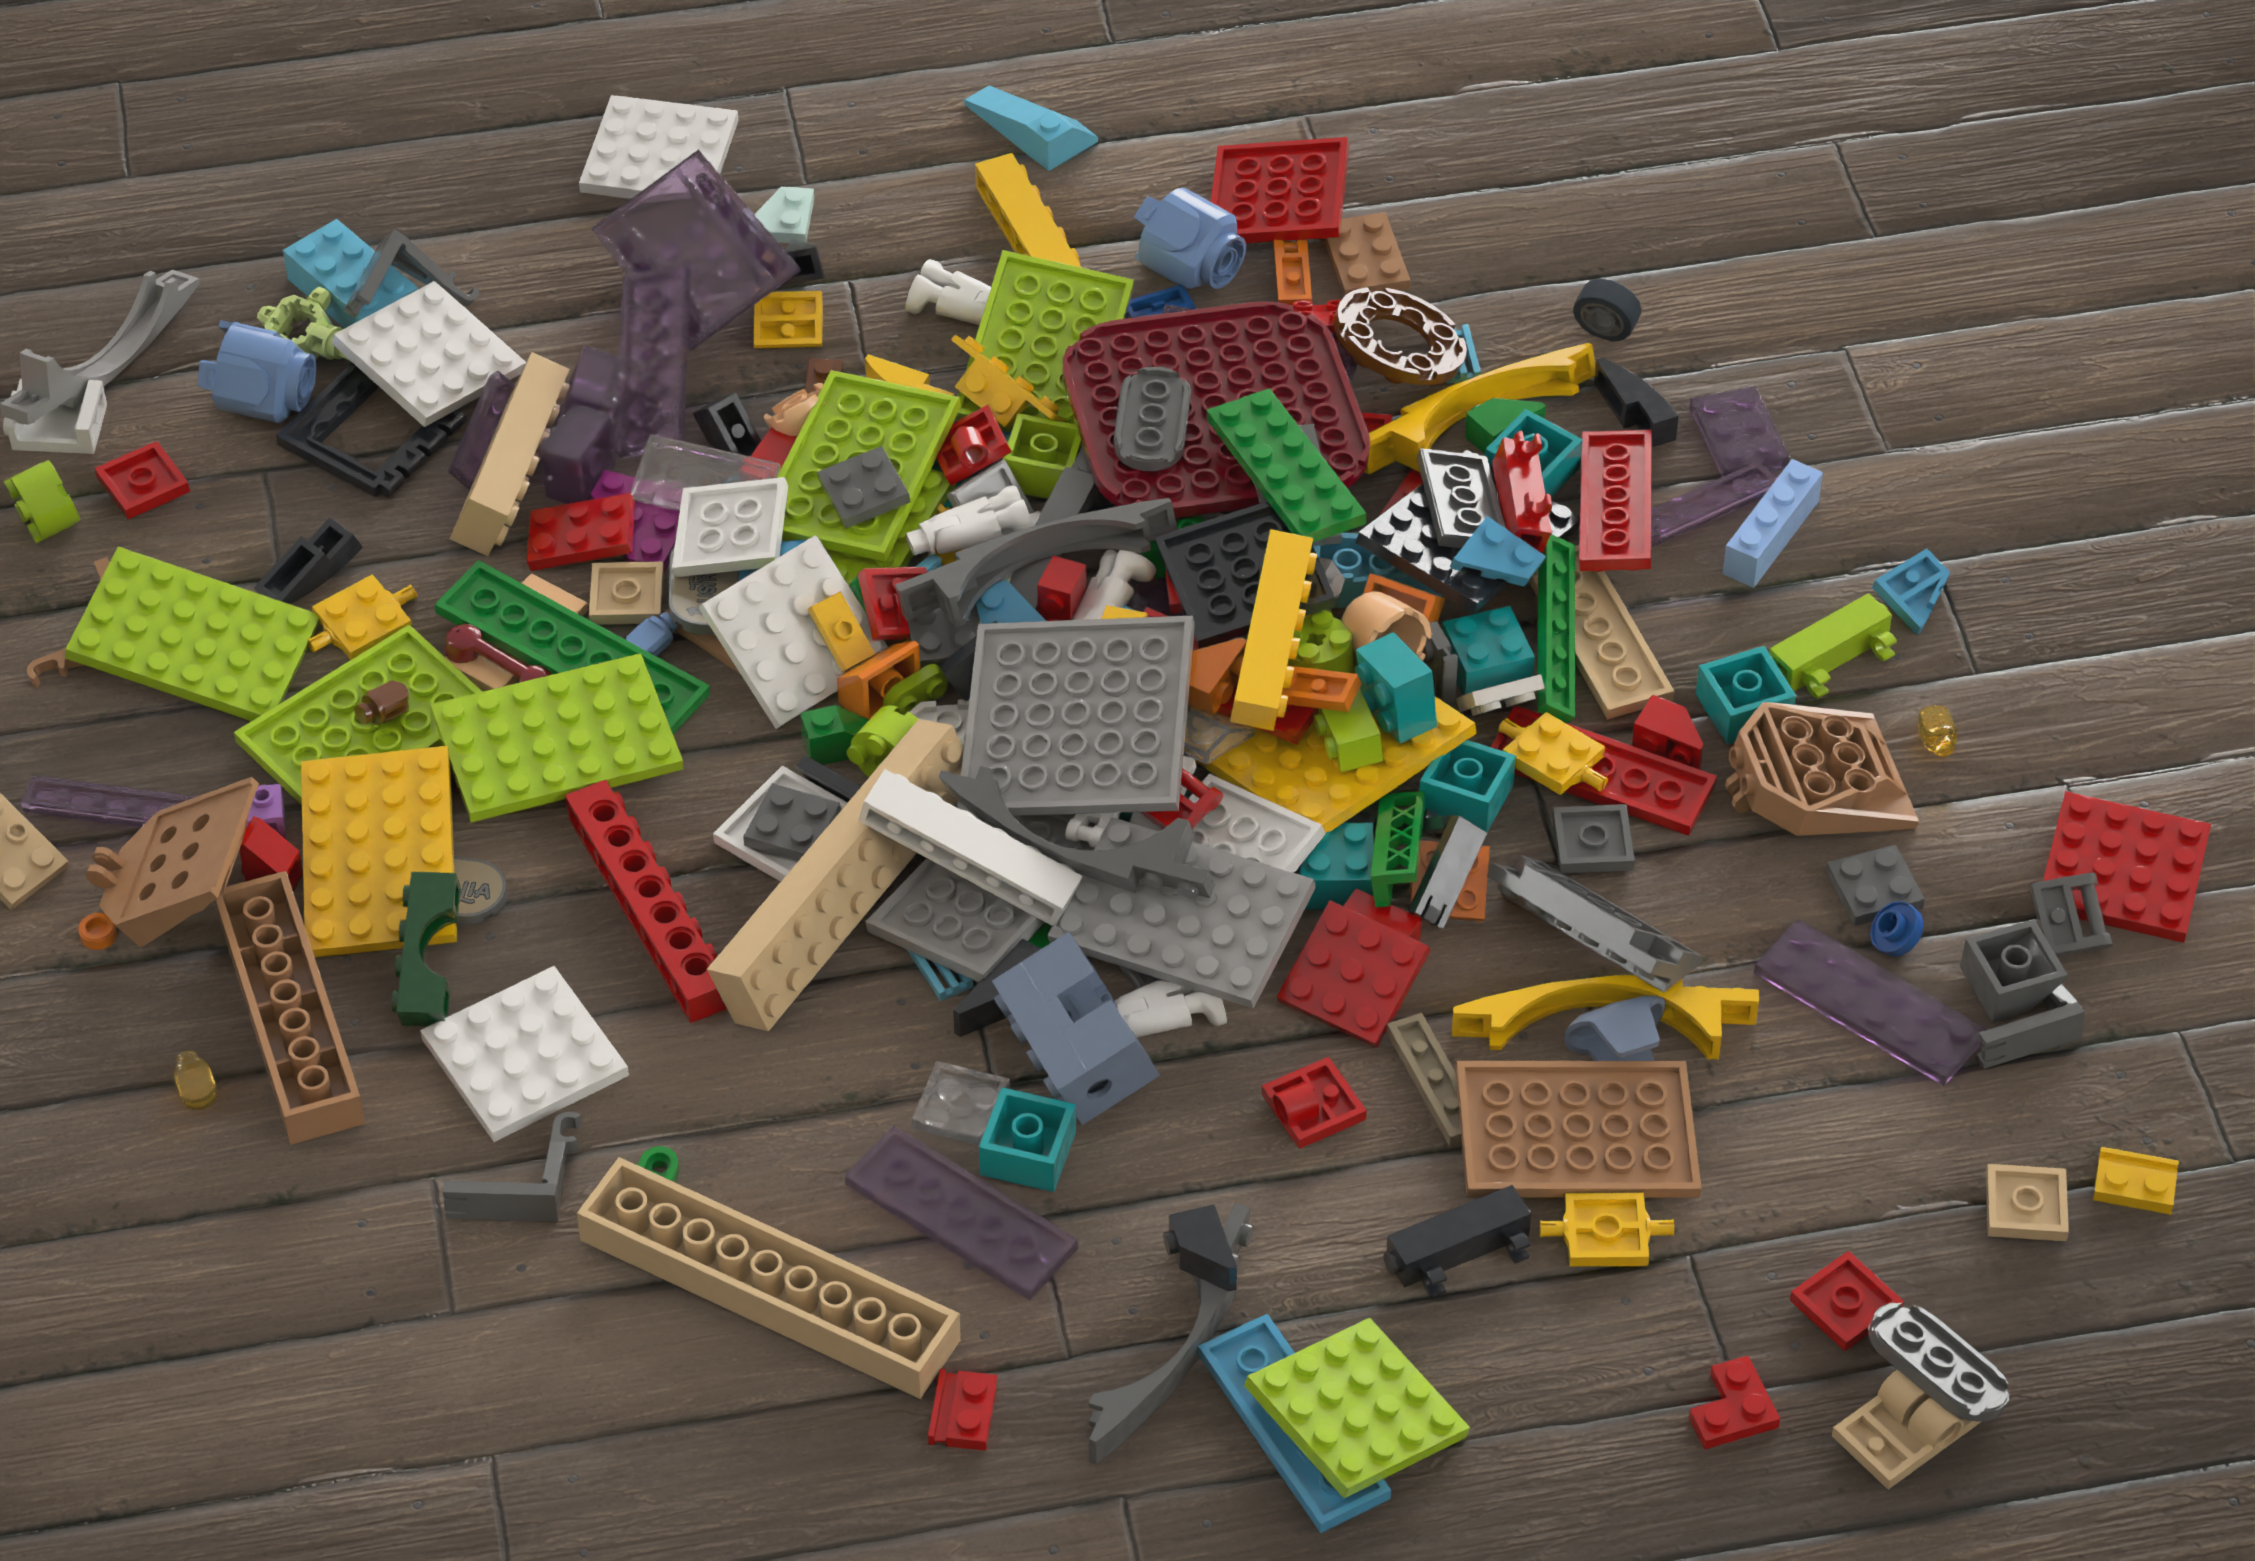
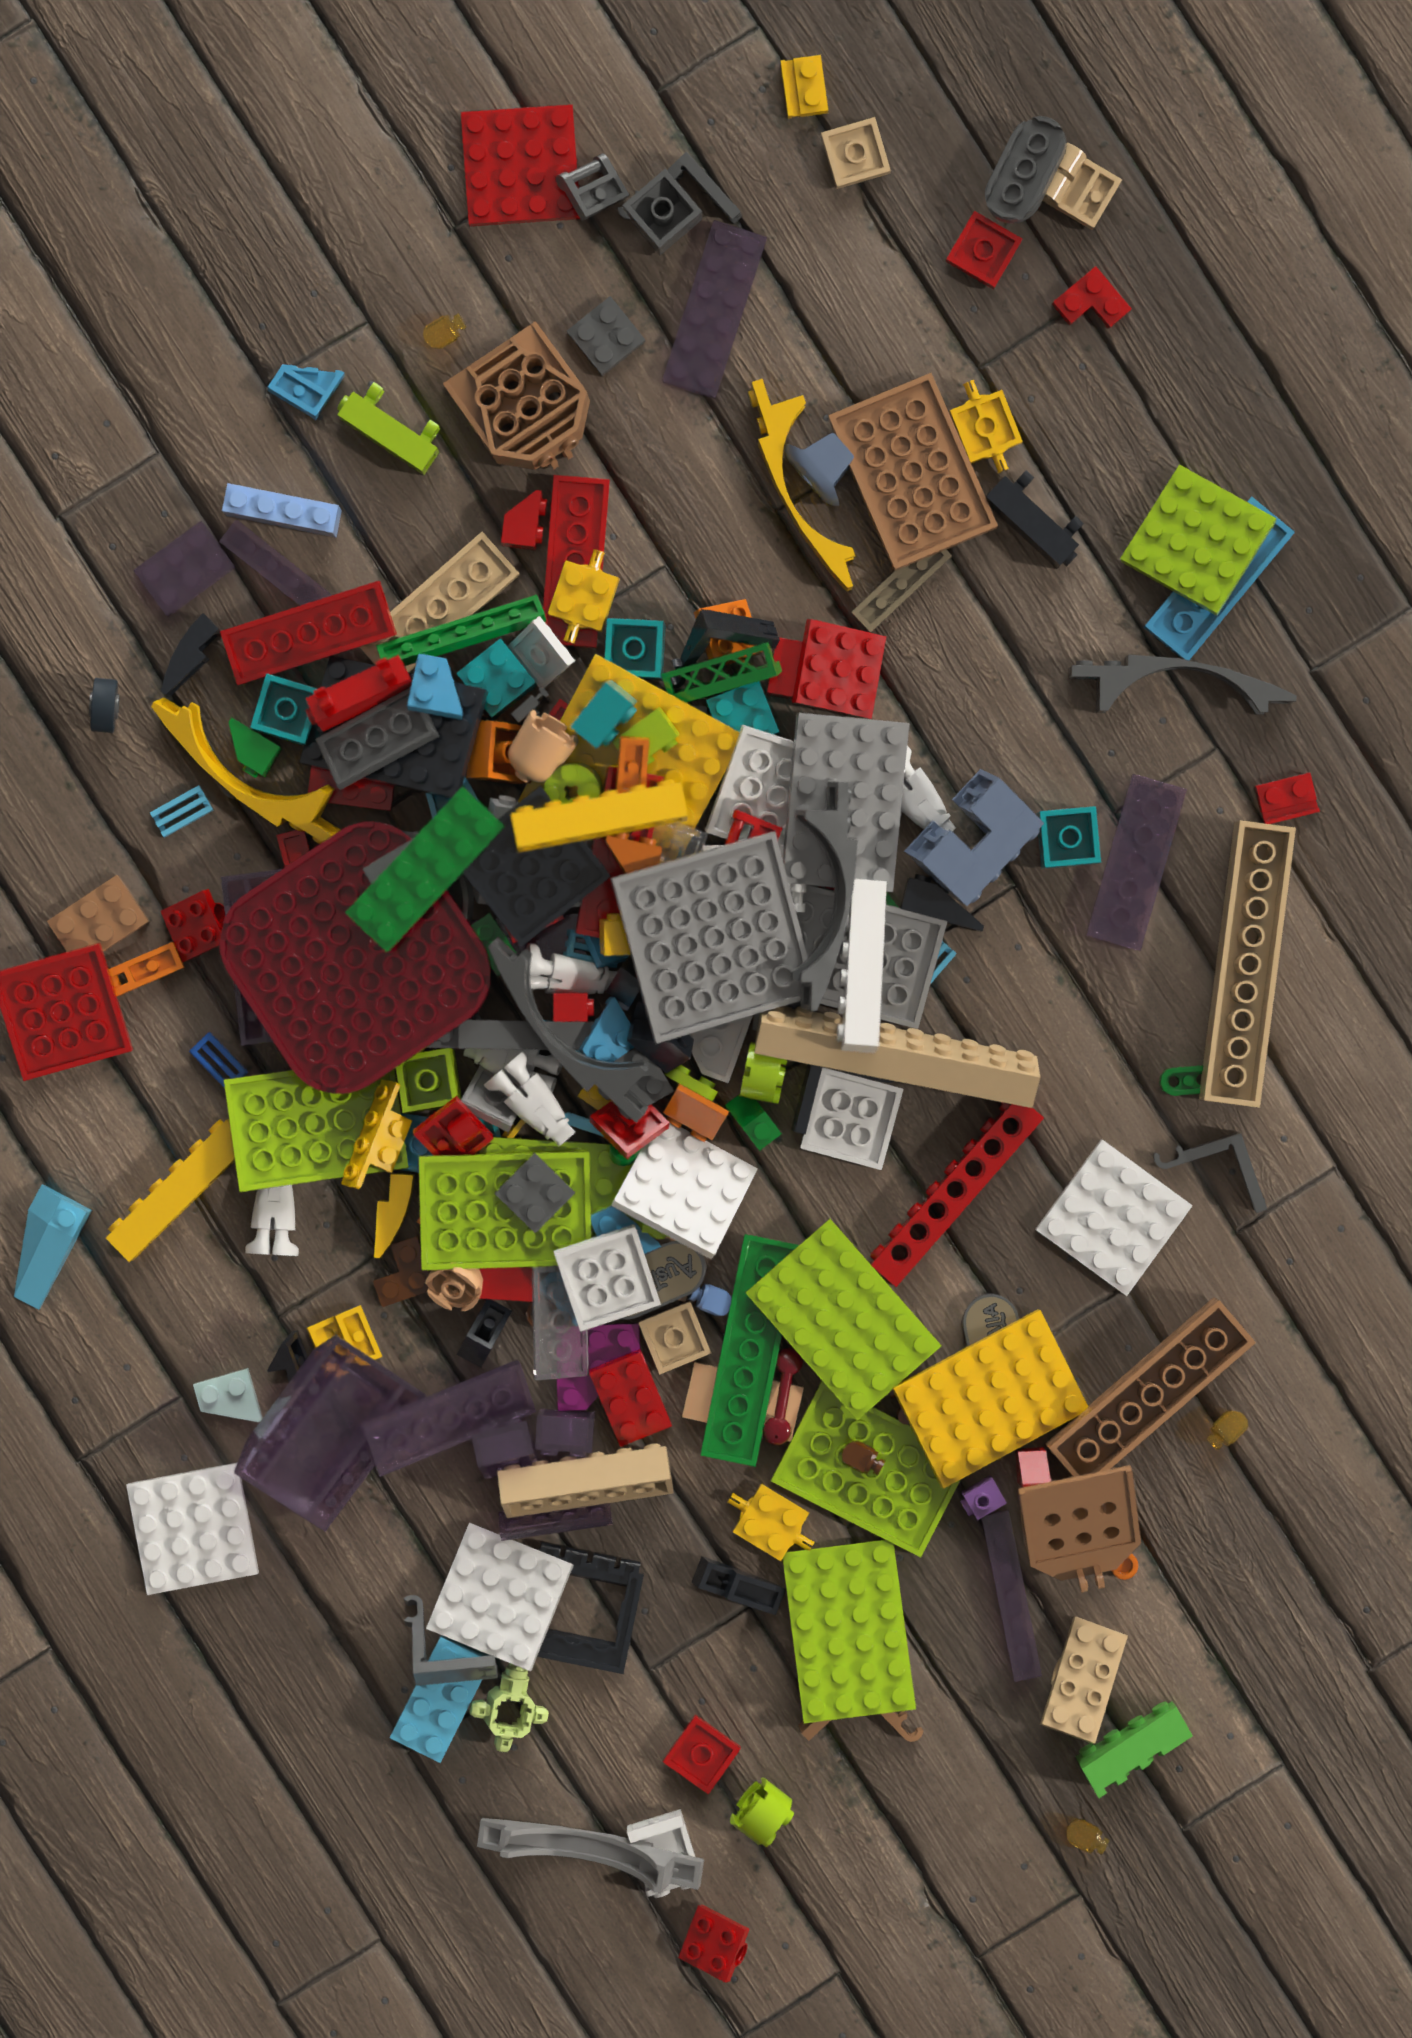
camera: 110 degrees left, 40 degrees up
medium blue piece [197,320,316,423] -> none
dark green arch [391,872,461,1027] -> none
dark grey plate [743,783,841,861] -> none
yellow plate [807,591,875,672] -> none
clear plate [912,1061,1010,1145] -> none
dark grey tile [1114,366,1191,471] -> none
medium blue piece [1134,188,1246,289] -> none
black slope [1163,1204,1237,1292] -> none
red plate [1261,1057,1367,1149] -> none
reddish brown plate [1333,287,1467,385] -> none
dark grey slope [1487,855,1704,992] -> none
dark grey plate [1552,804,1635,873] -> none
teal brick [1696,646,1796,745] -> none
blue plate [1870,901,1924,957] -> none

